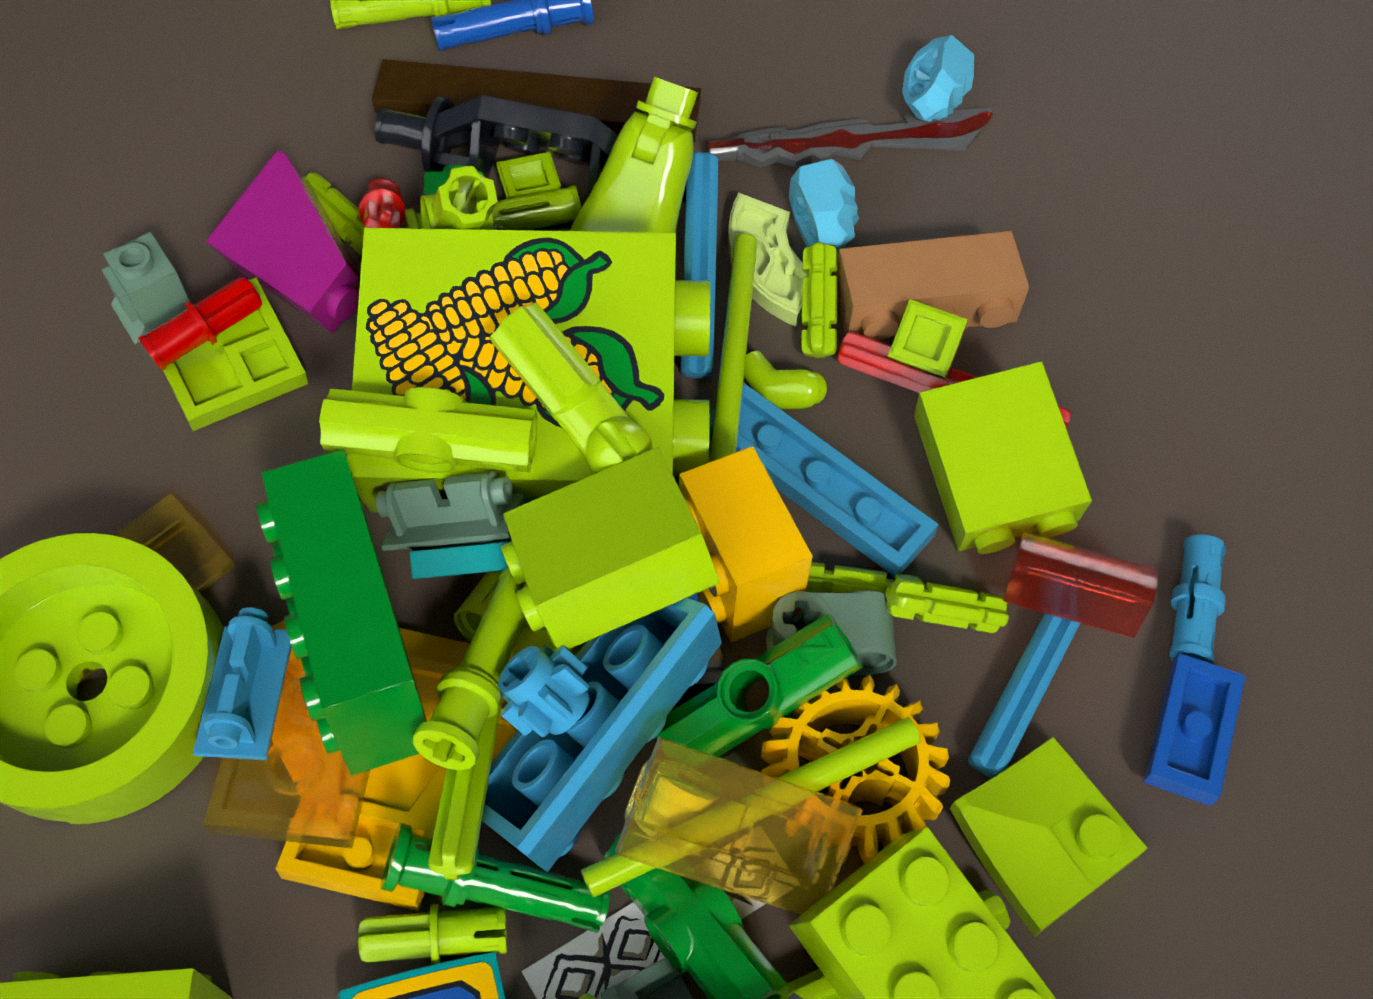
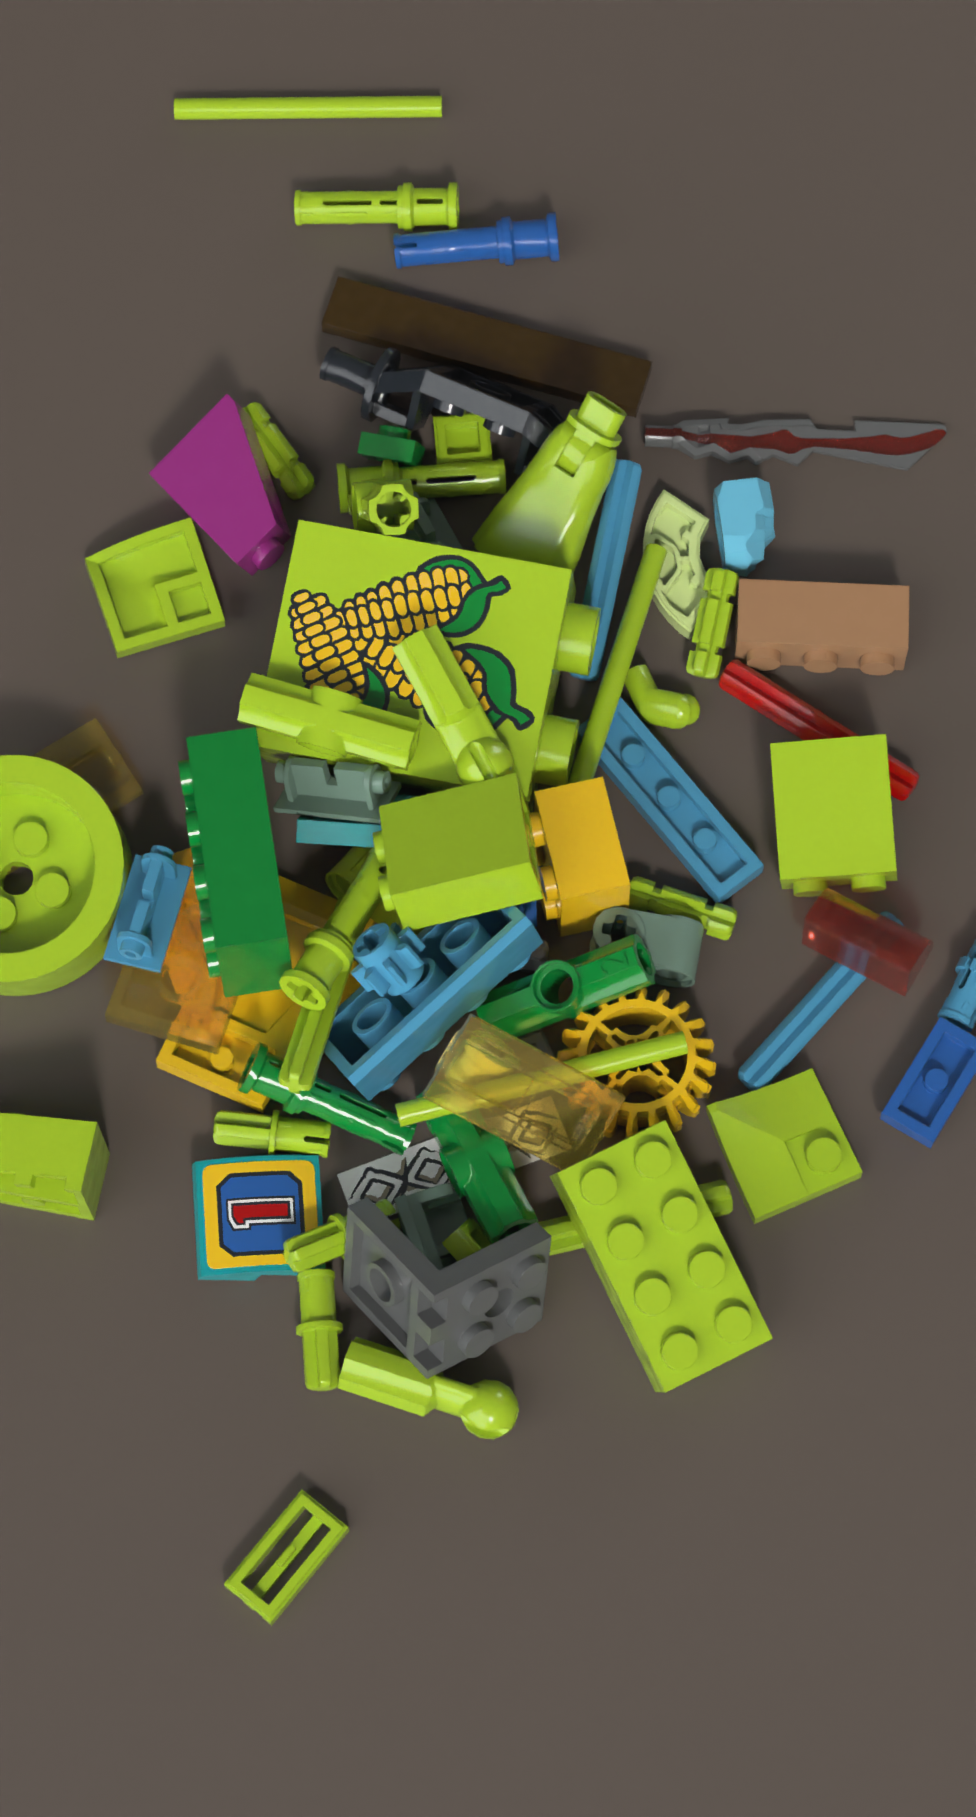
camera: 15 degrees right, 10 degrees up
sand green window [101,232,189,344] -> none
red axle [137,277,262,371] -> none
red axle [359,178,406,228] -> none
lime axle [885,577,1009,633] -> none
lime tile [888,299,968,379] -> none
medium azure rock [902,35,974,122] -> none

